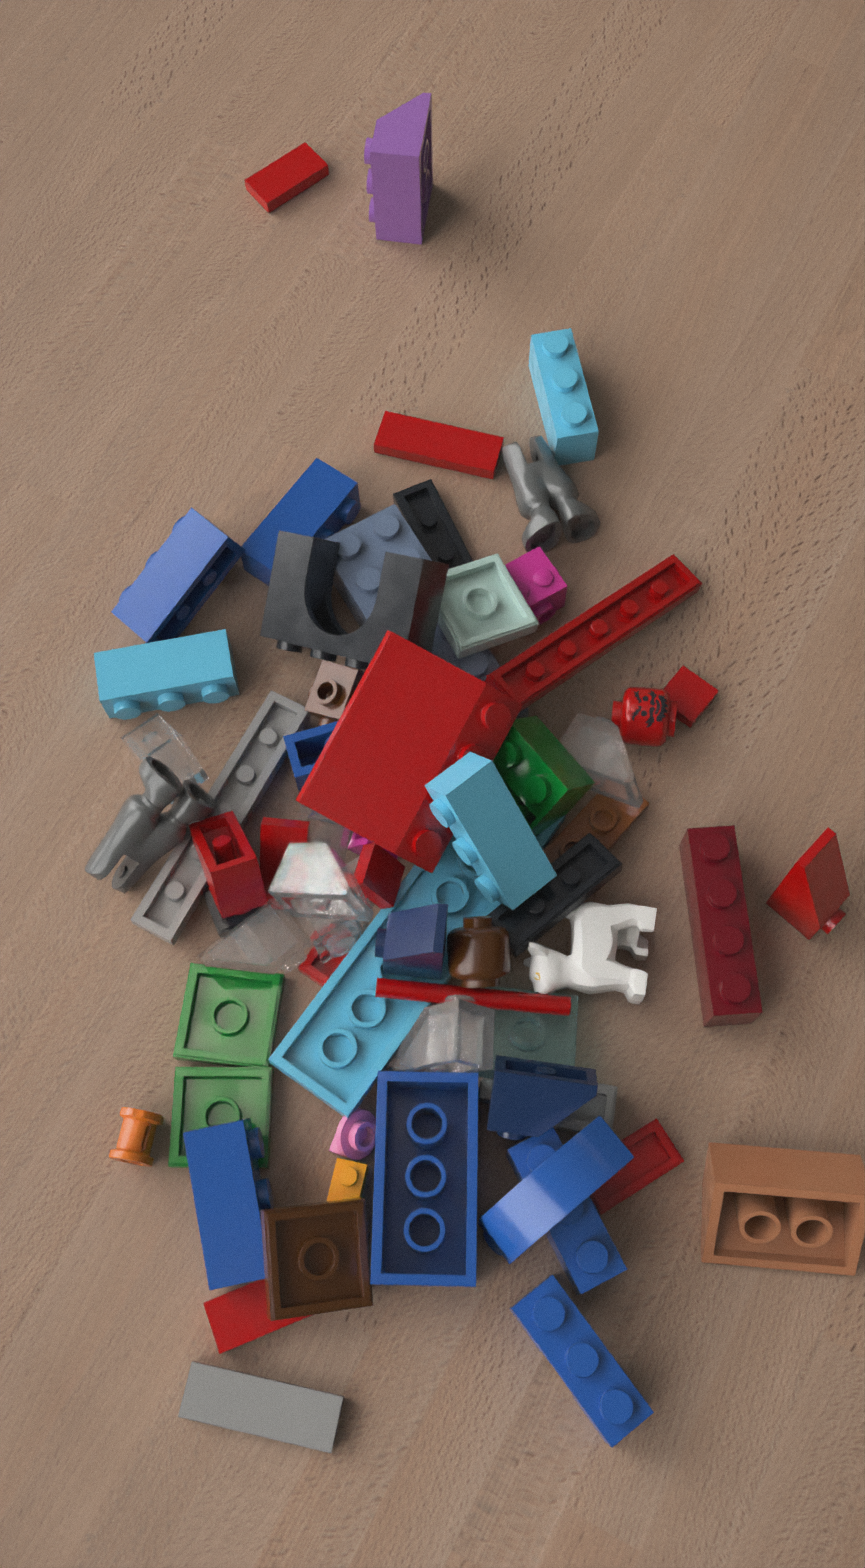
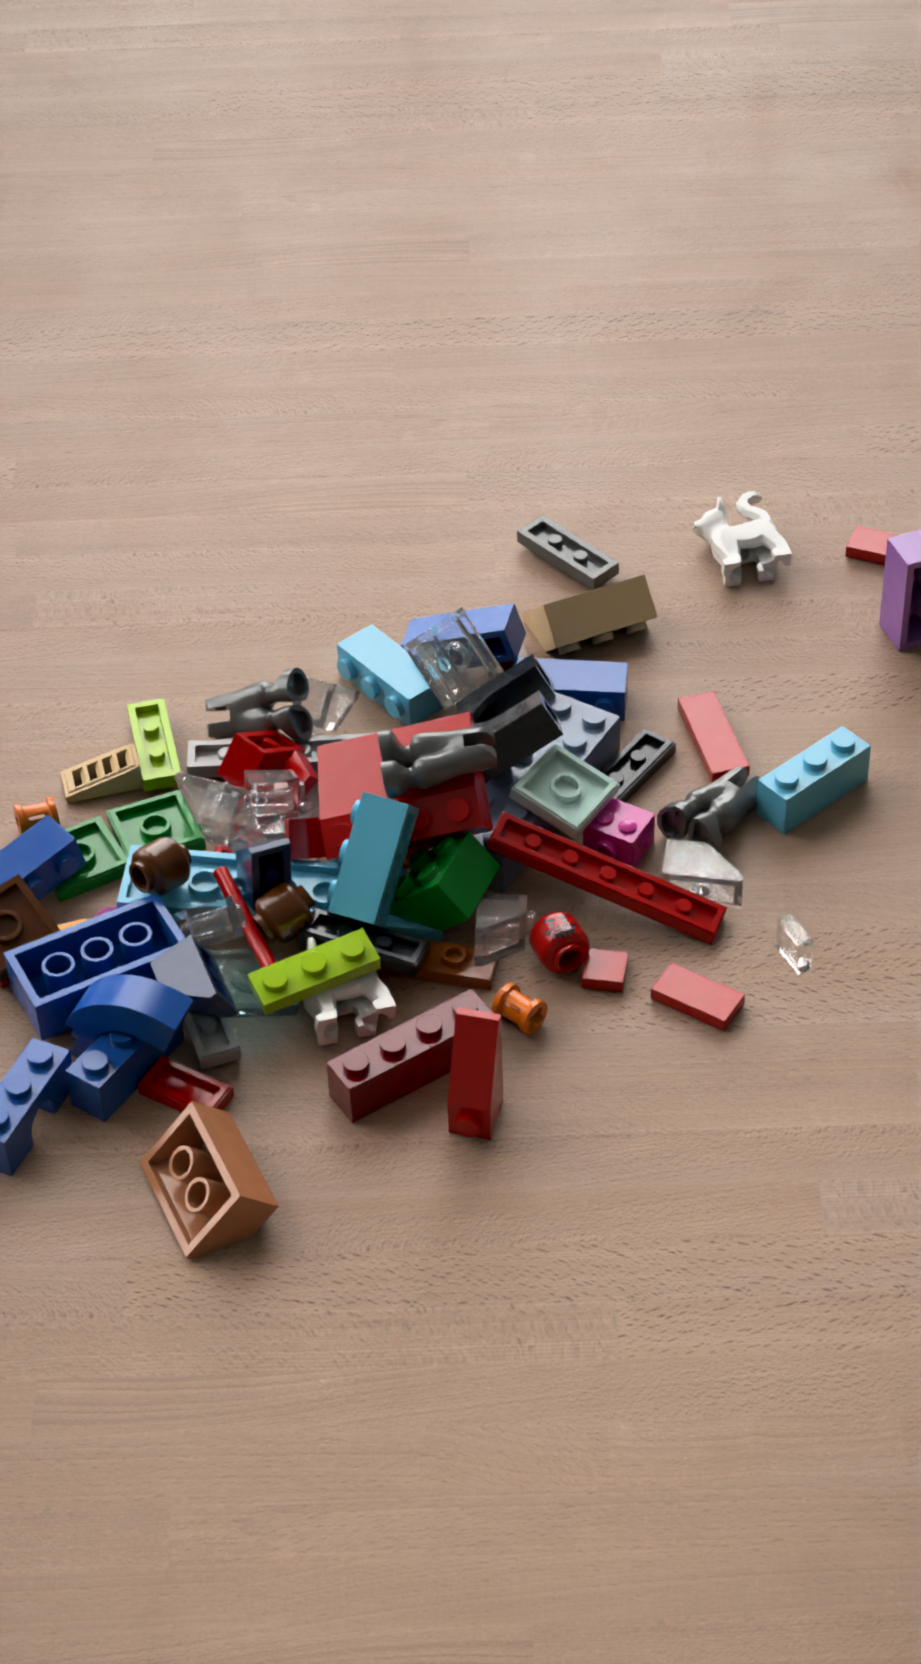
camera: 60 degrees right, 25 degrees down
none -> tan slope [60,744,143,803]
none -> lime plate [127,698,183,792]
none -> reddish brown head [129,837,192,897]
none -> lime plate [247,928,381,1015]
none -> dark grey piece [377,726,498,799]
none -> clear bracket [403,607,504,710]
none -> orange bush [492,983,548,1035]
none -> dark grey plate [517,515,619,590]
none -> tan slope [522,575,658,655]
none -> tile [651,962,745,1031]
none -> clear slope [661,839,744,909]
none -> white animal [693,491,792,587]
none -> clear tile [776,915,813,975]

